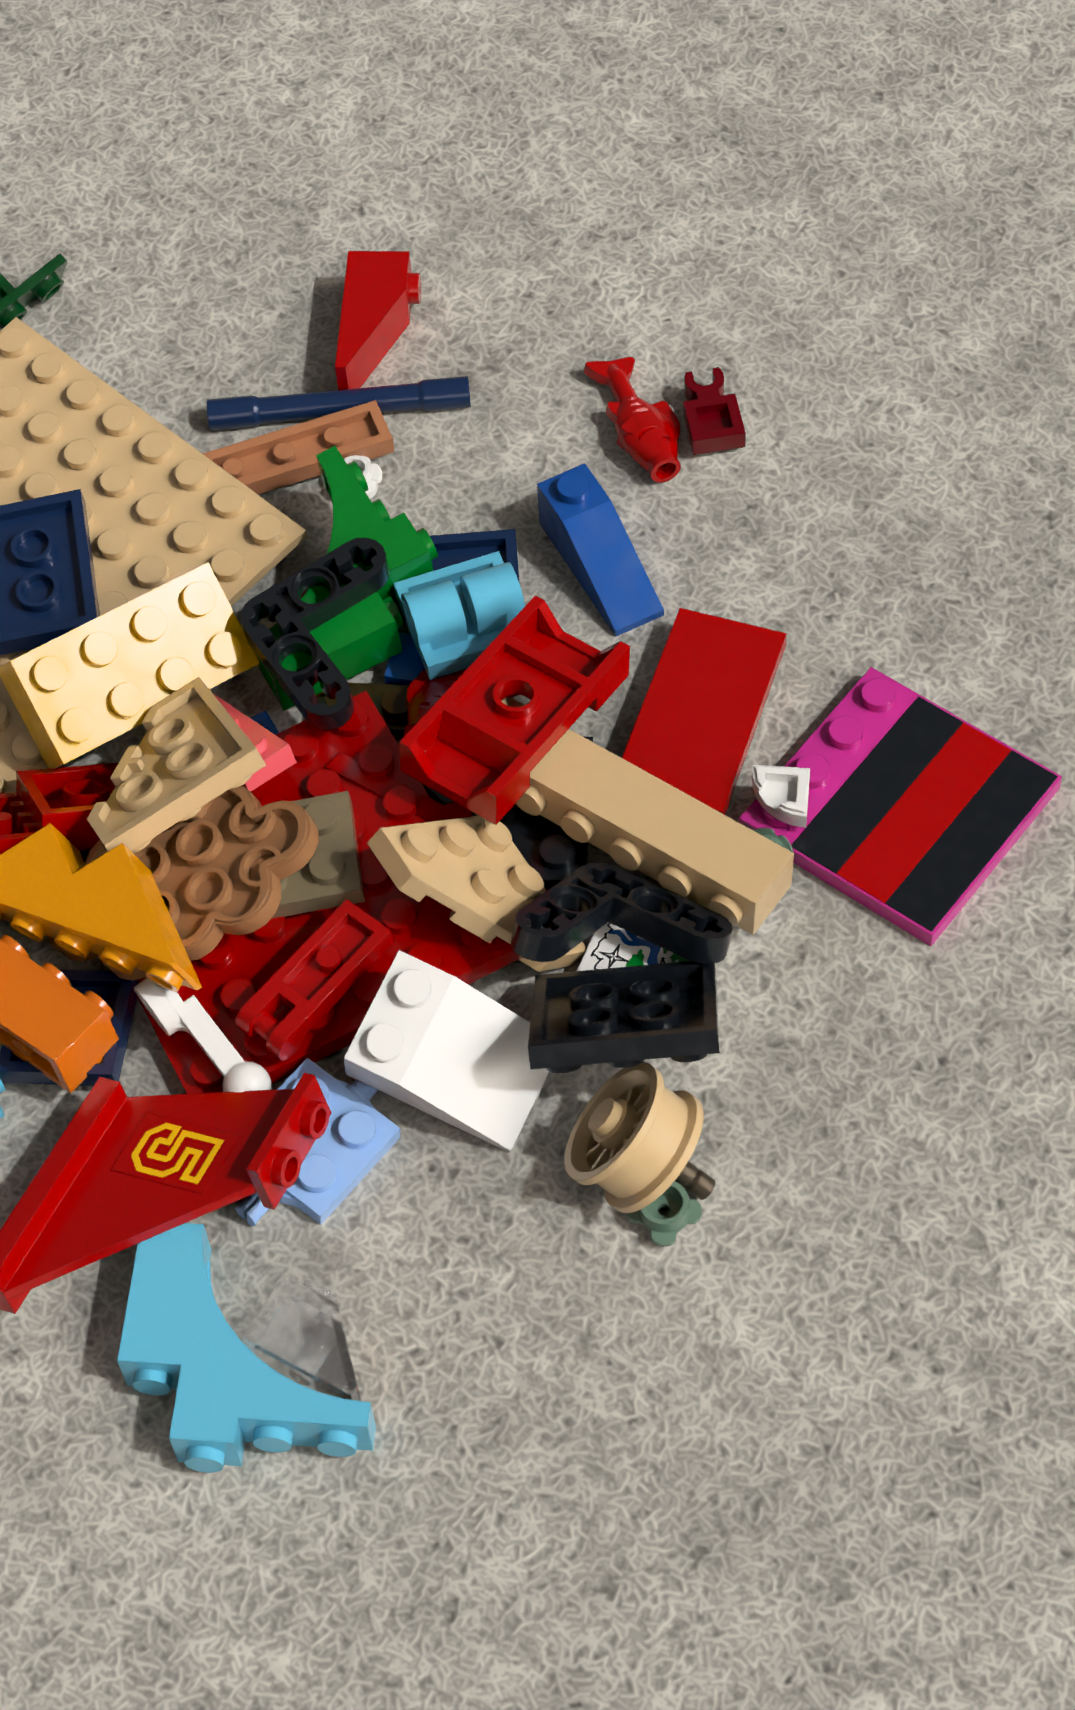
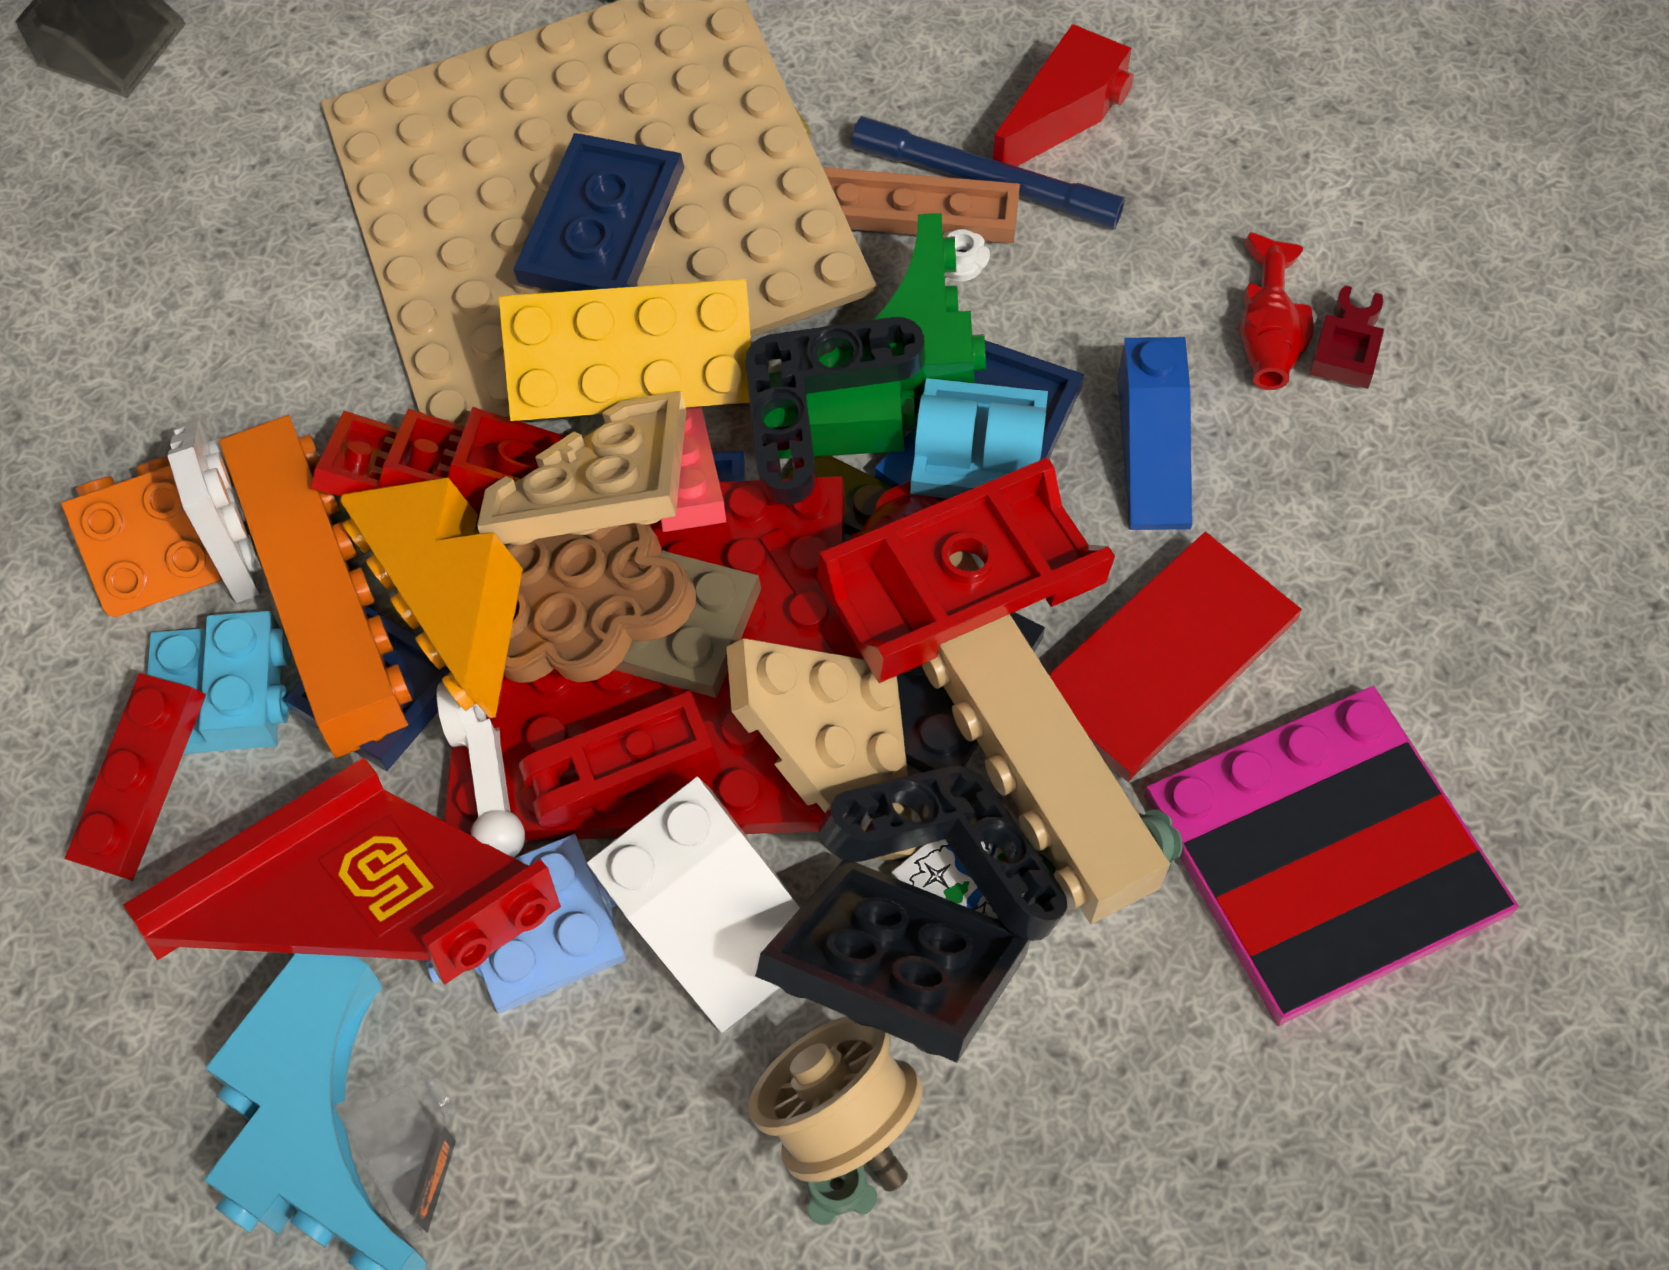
camera: 25 degrees right, 5 degrees up
white tile [752,765,810,828] -> none

